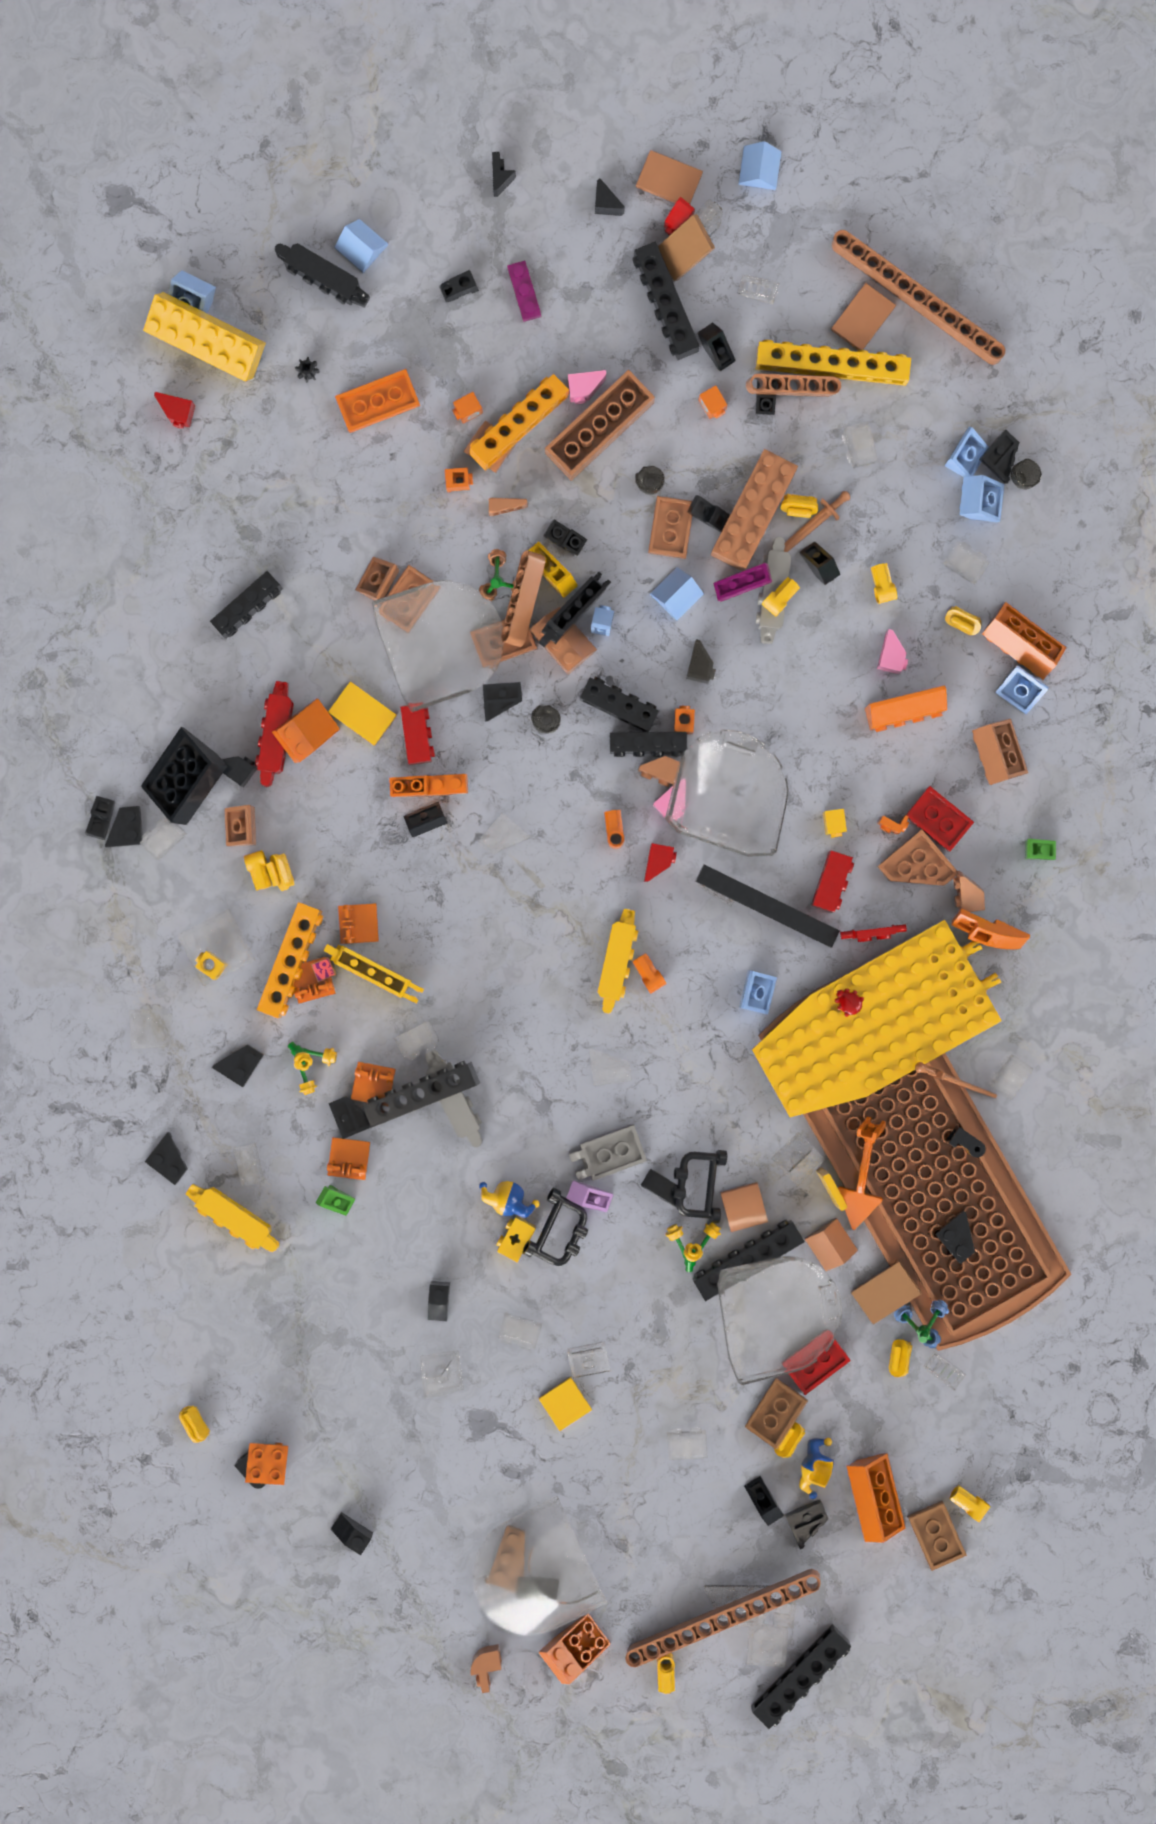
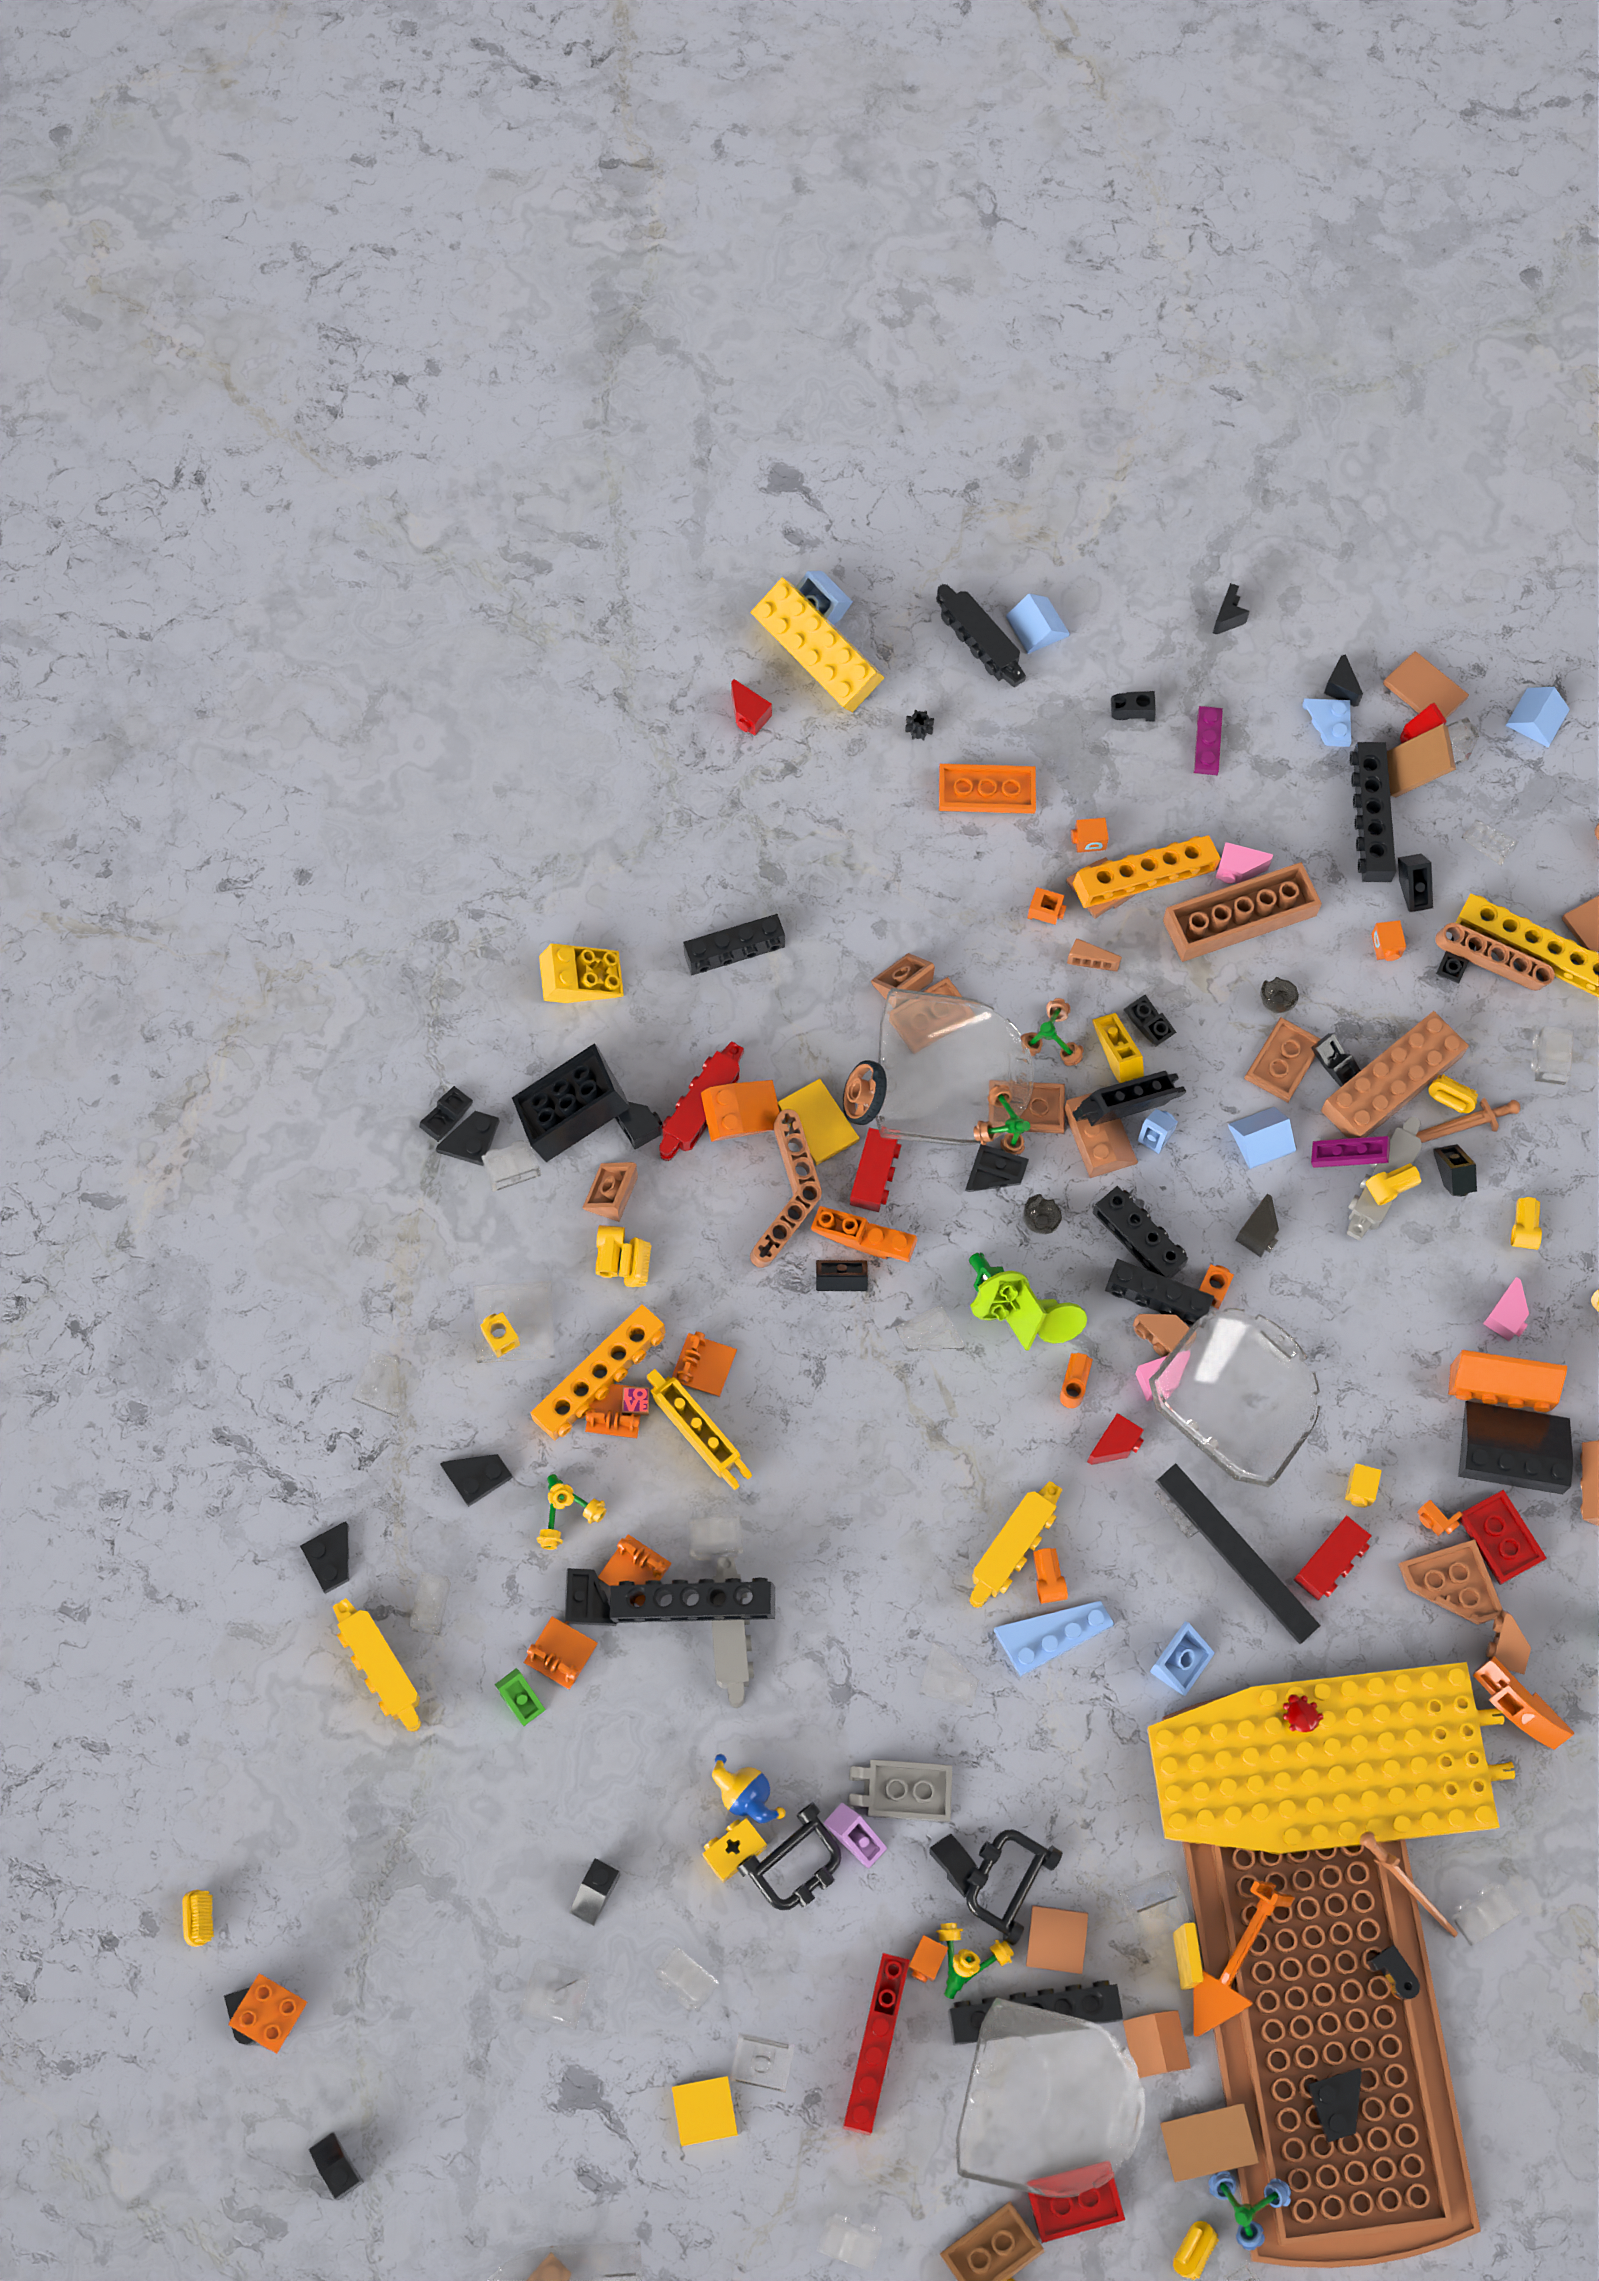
camera: 20 degrees right, 20 degrees down
nougat beam [501,550,545,647] -> none
red plate [840,924,907,942] -> none
none -> yellow slope [539,943,624,1003]
none -> nougat beam [750,1109,822,1268]
none -> red slope [842,1953,910,2136]
none -> wheel [843,1060,887,1125]
none -> orange brick [908,1935,948,1983]
none -> lime piece [969,1252,1087,1351]
none -> nougat plant [973,1084,1031,1155]
none -> light blue wing [993,1601,1114,1677]
none -> light blue wing [1303,699,1351,747]
none -> black slope [1458,1401,1573,1495]

